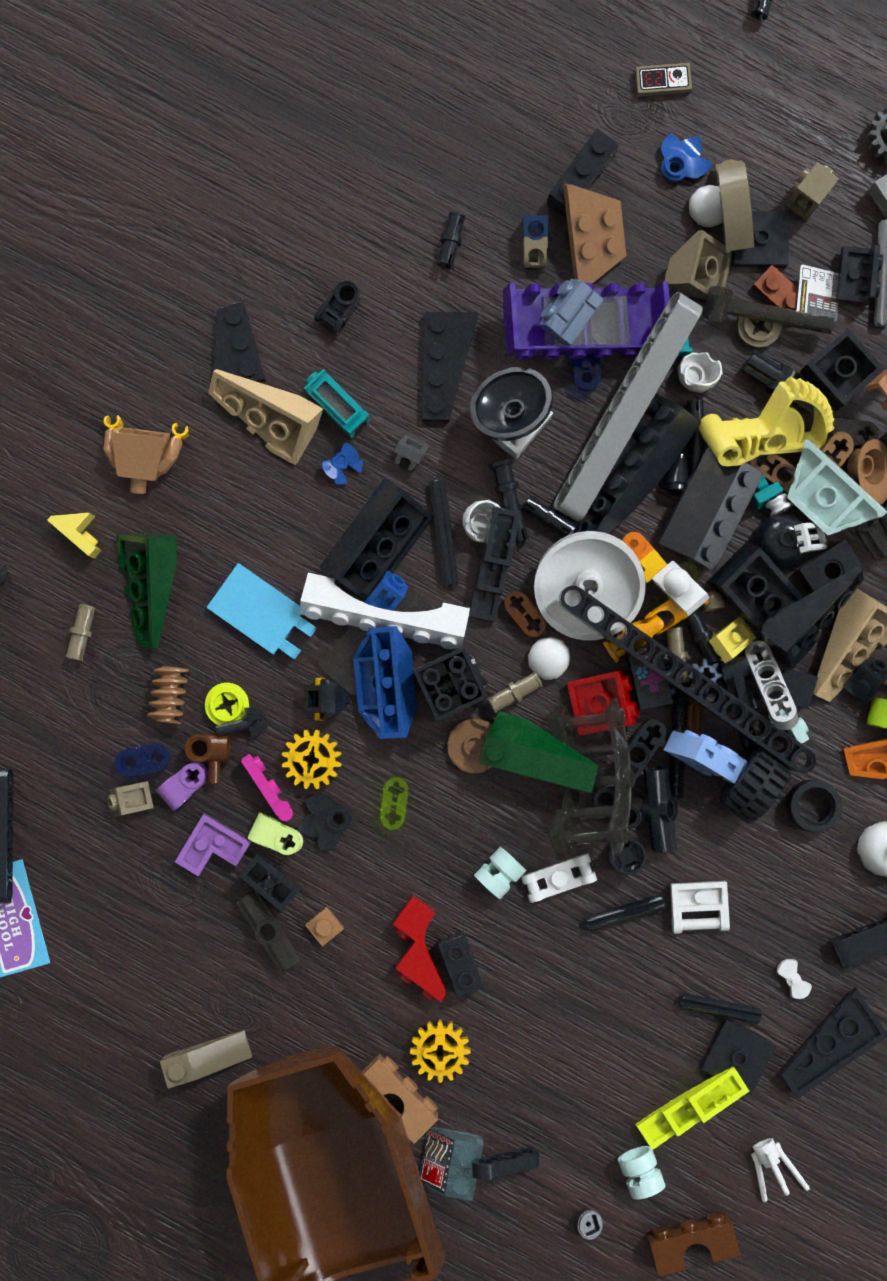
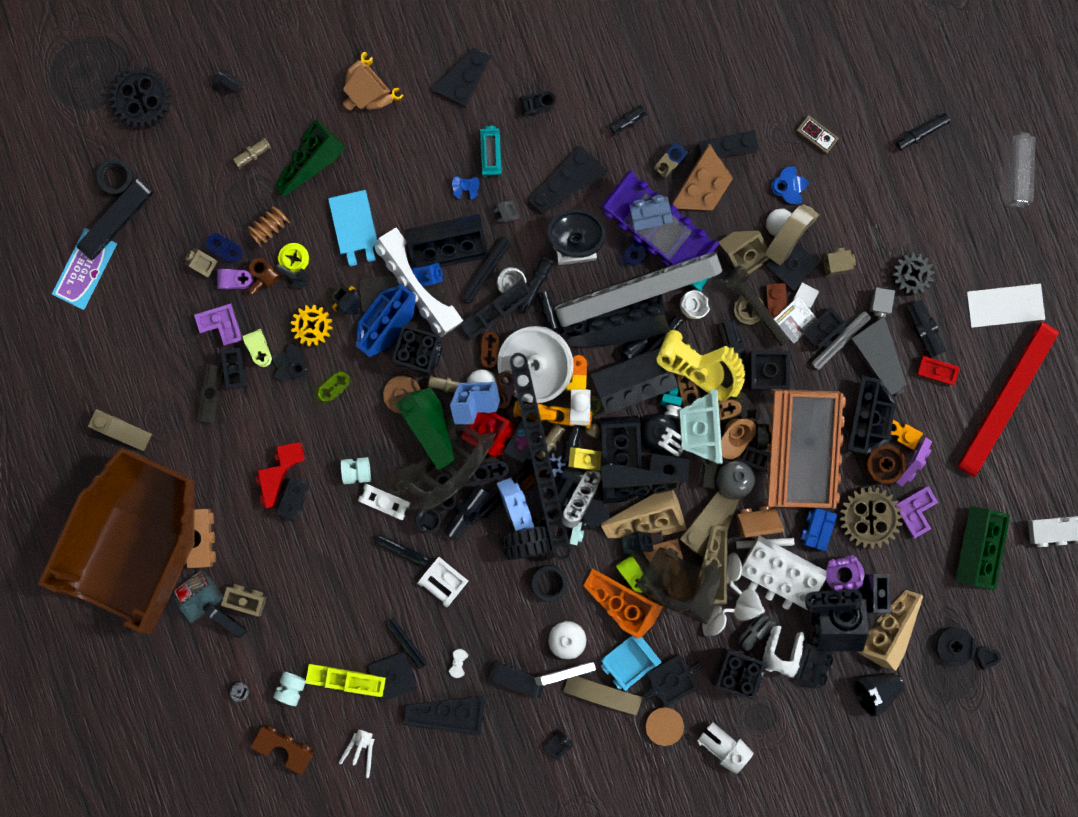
camera: 40 degrees right, 0 degrees up
light yellow slope [48,513,102,559] -> none
tan wedge [208,369,323,465] -> none
dark pink hinge [241,754,293,822] -> none
medium nougat plate [305,906,344,947] -> none
yellow gear [410,1019,471,1083] -> none
none -> dark tan brick [221,584,267,617]
none -> medium blue brick [450,382,500,425]
none -> reddish brown plate [496,370,515,408]
none -> white tile [793,283,819,309]

